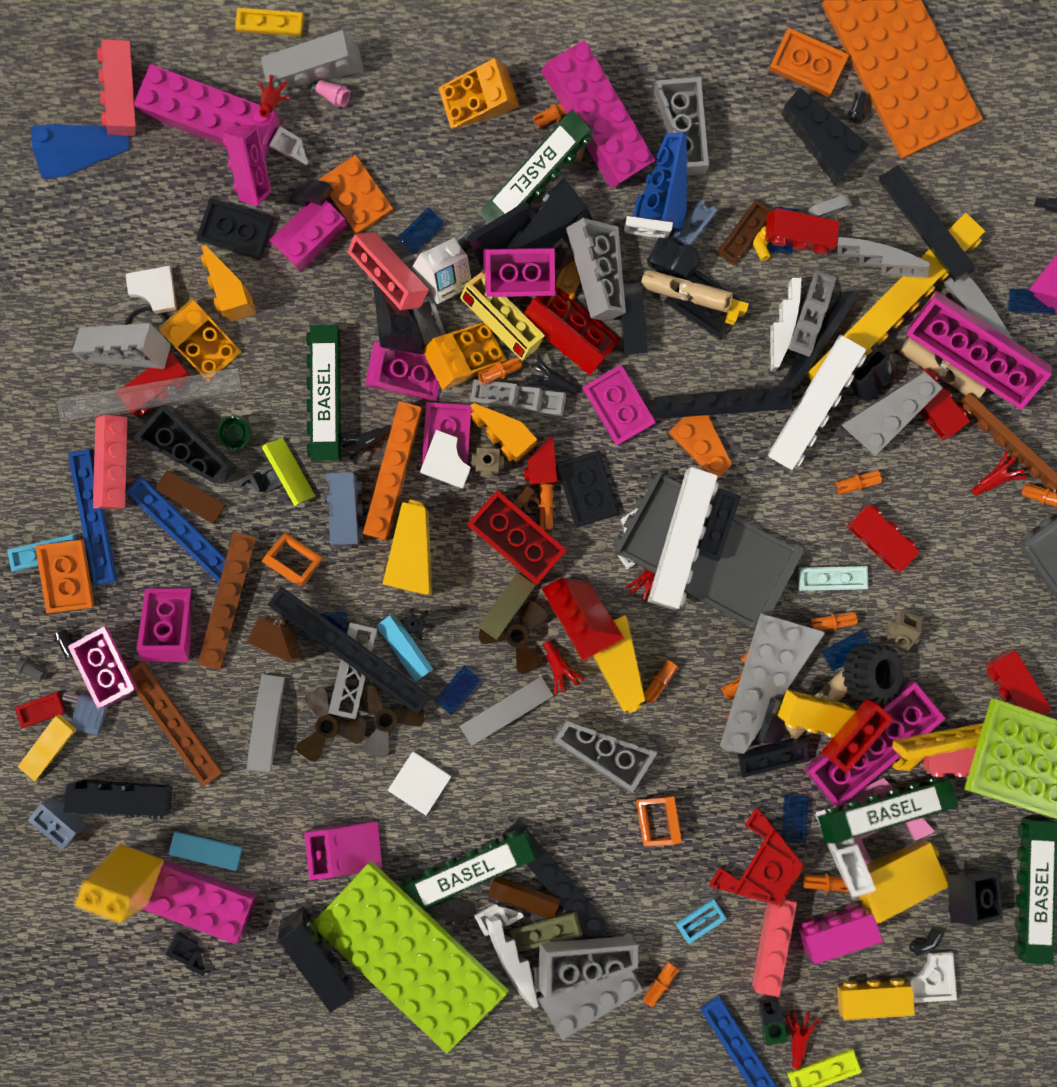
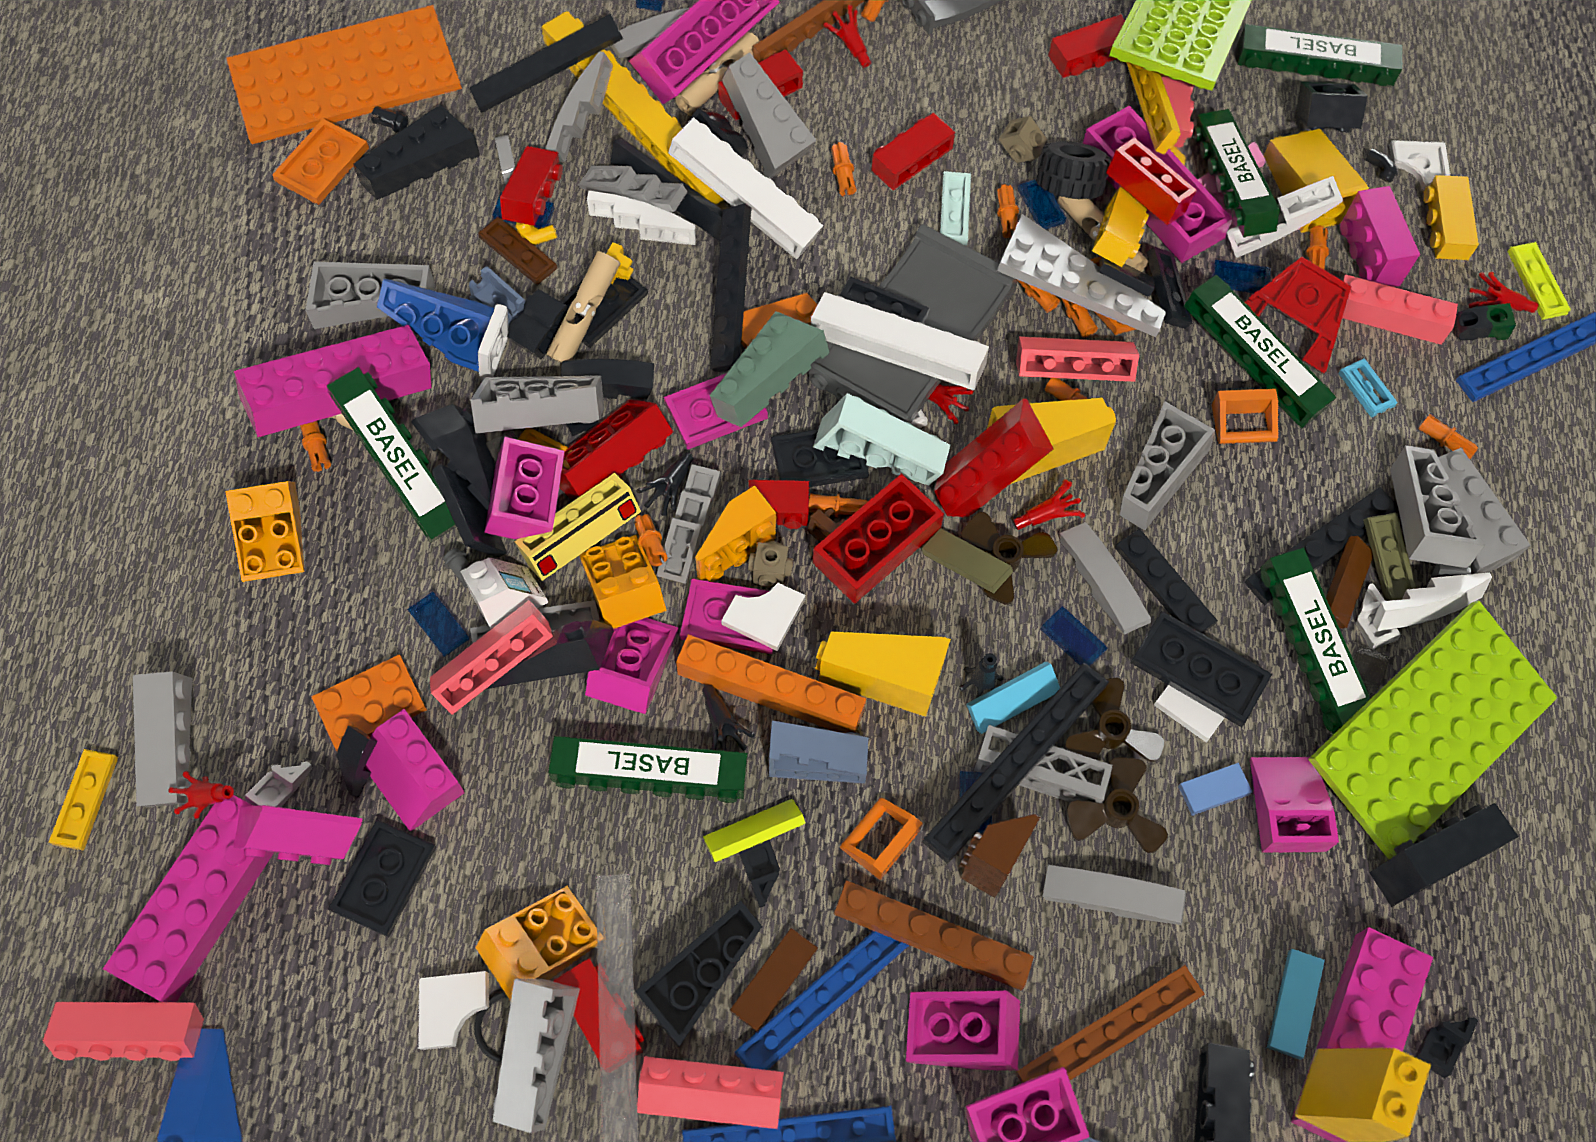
camera: 90 degrees left, 20 degrees down
light orange slope [201,245,257,322] -> none
dark green hair [217,416,252,450] -> none
bright pink cone [316,80,351,107] -> none
none -> sand green wedge [710,311,830,427]
none -> light aqua wedge [813,393,950,486]
none -> coral brick [1016,337,1139,382]
none -> black plate [1115,529,1218,633]
none -> black tile [1130,610,1272,728]
none -> medium blue tile [1178,763,1252,815]
none -> dark green brick [1184,274,1337,429]

